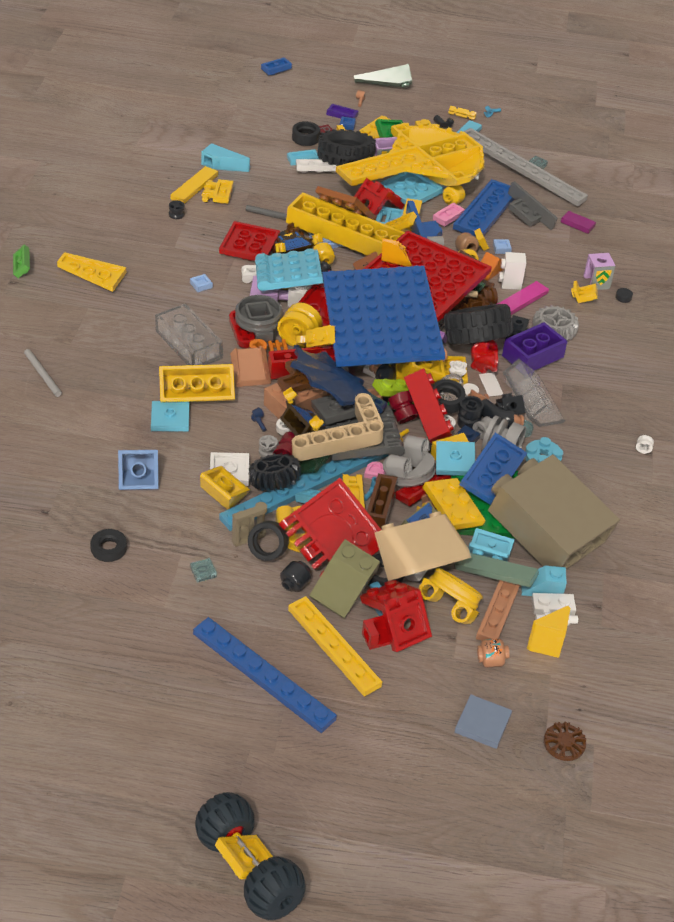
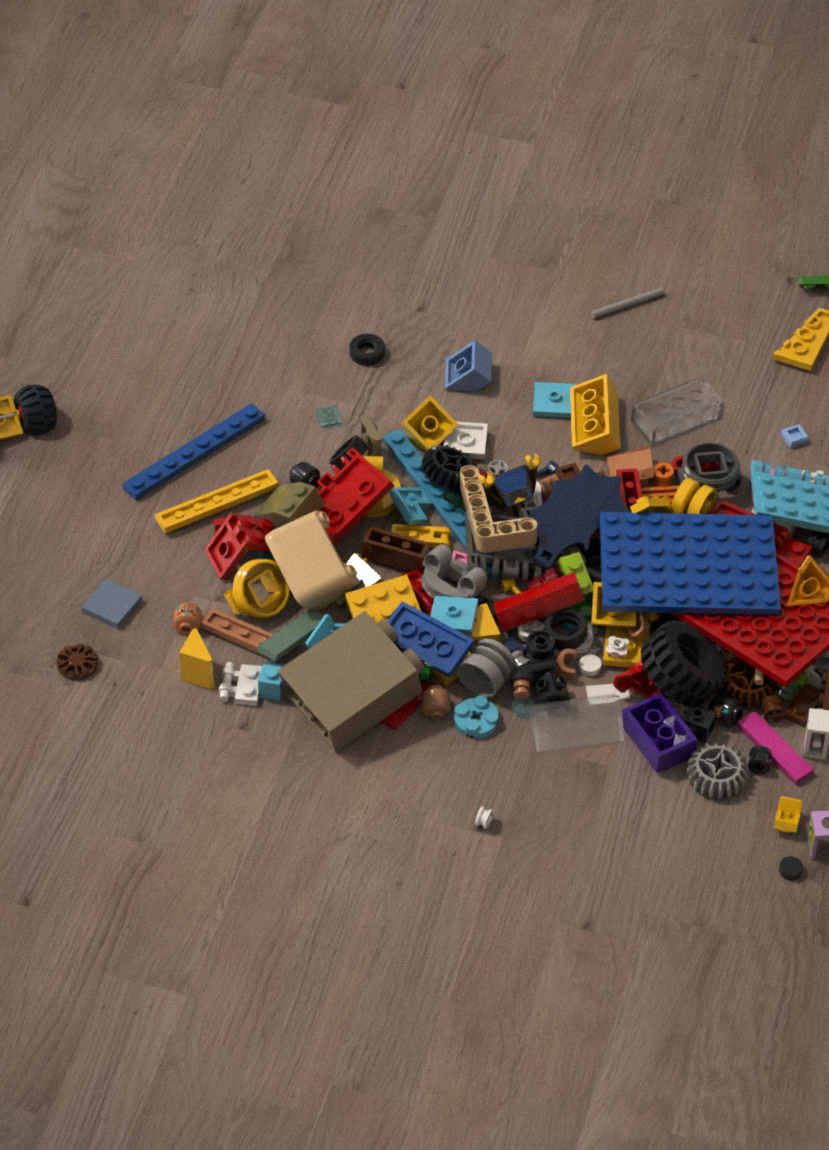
camera: 100 degrees right, 5 degrees up
none -> black wheel [748,746,772,774]

